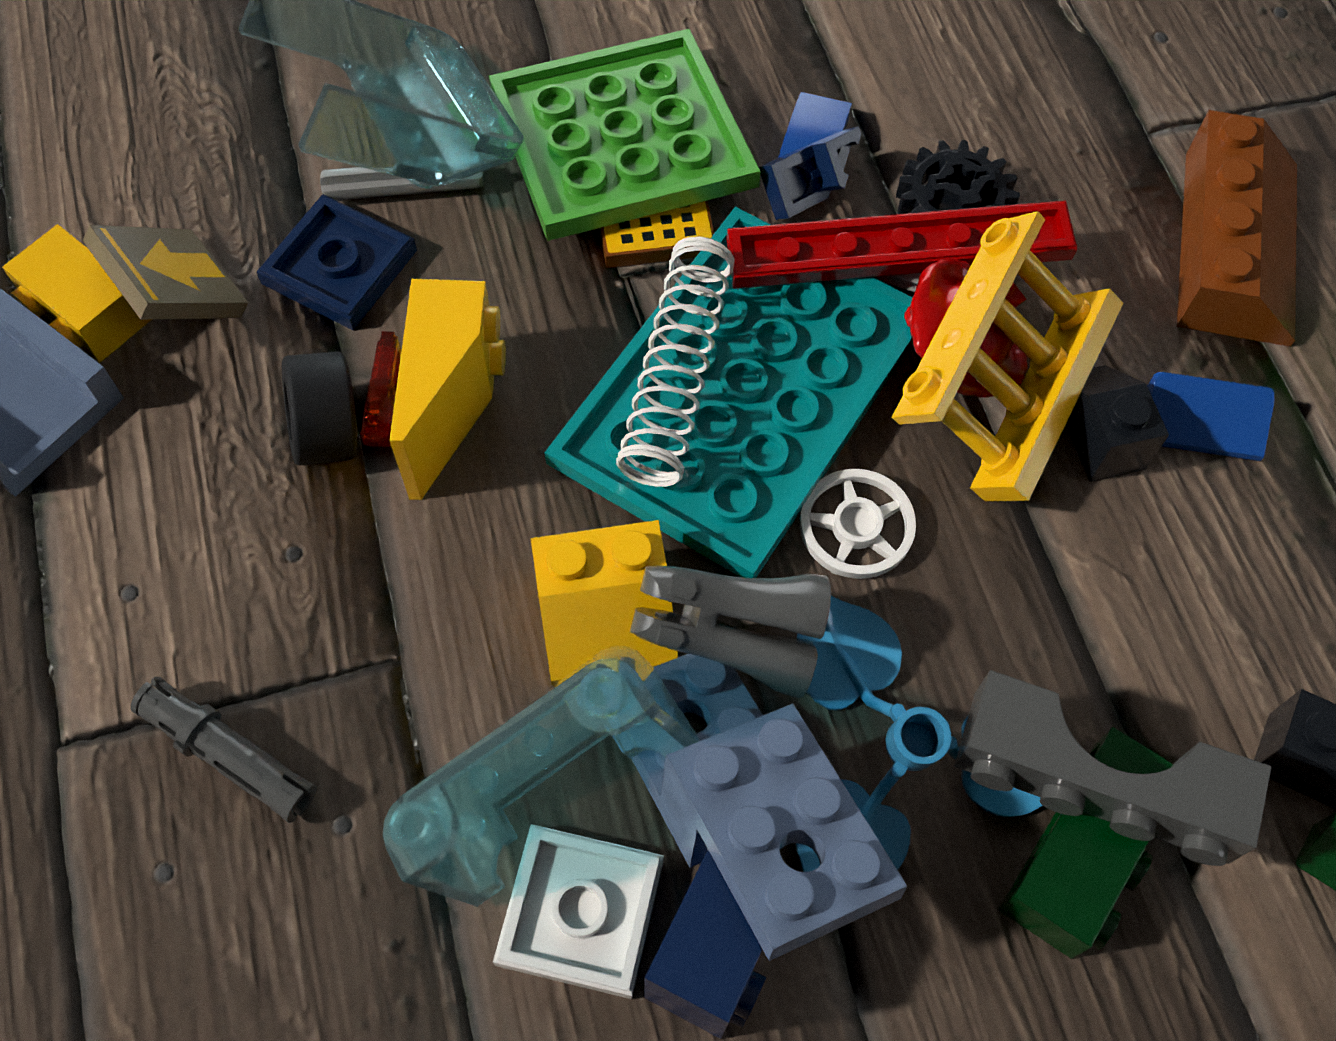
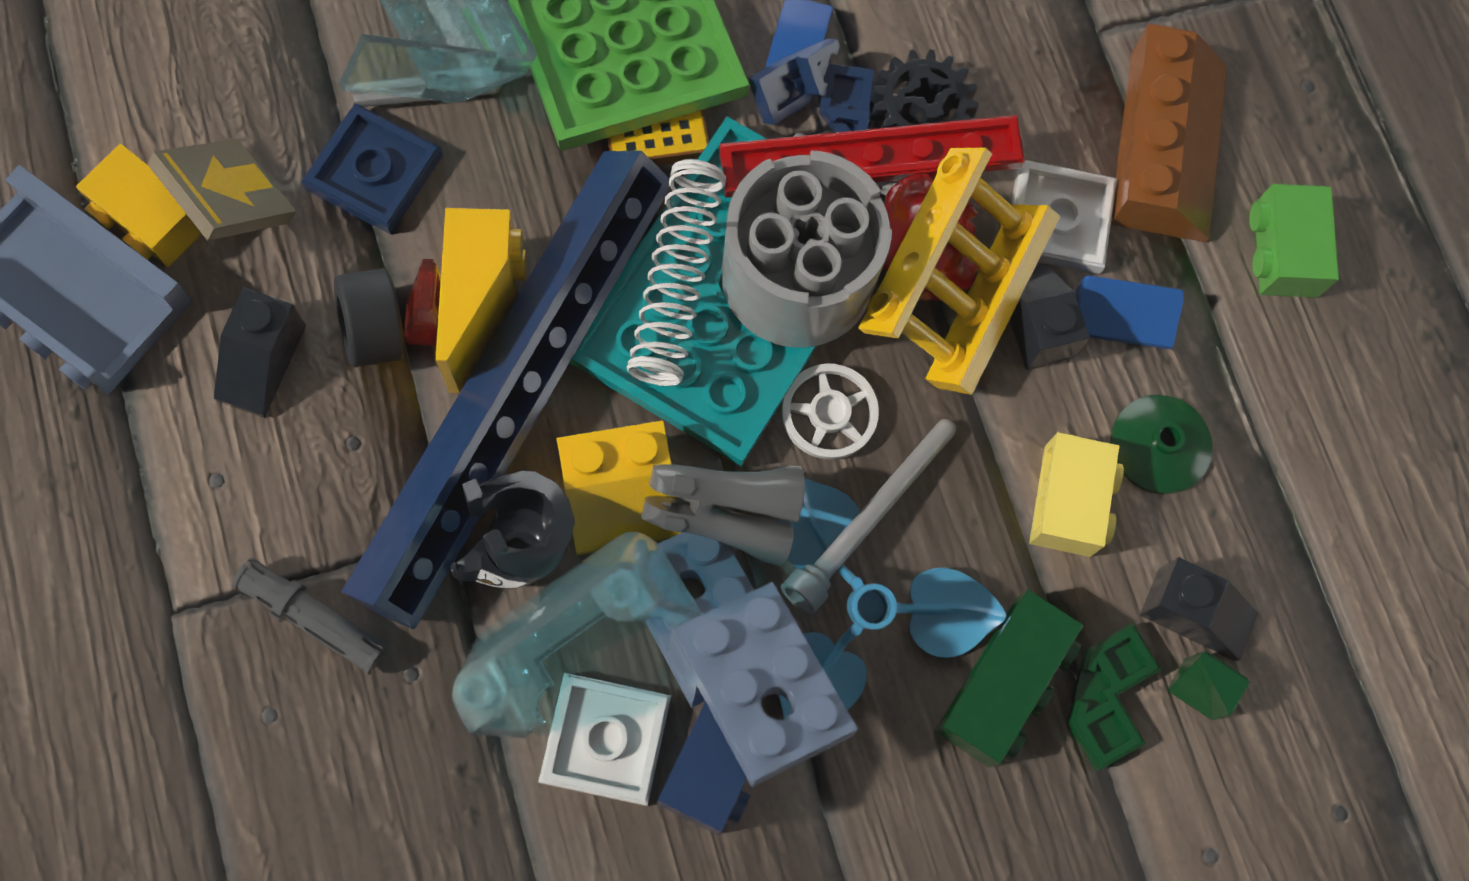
camera: 10 degrees left, 10 degrees up
dark grey arch [954,670,1271,866] -> none
none -> black slope [213,287,306,418]
none -> dark blue brick [341,151,670,630]
none -> black piece [450,471,575,589]
none -> light grey brick [721,150,892,348]
none -> light grey piece [781,419,956,614]
none -> dark blue slope [819,63,875,133]
none -> white tile [1011,160,1117,274]
none -> light yellow brick [1029,432,1124,557]
none -> dark green tile [1067,623,1161,771]
none -> dark green dish [1110,395,1213,494]

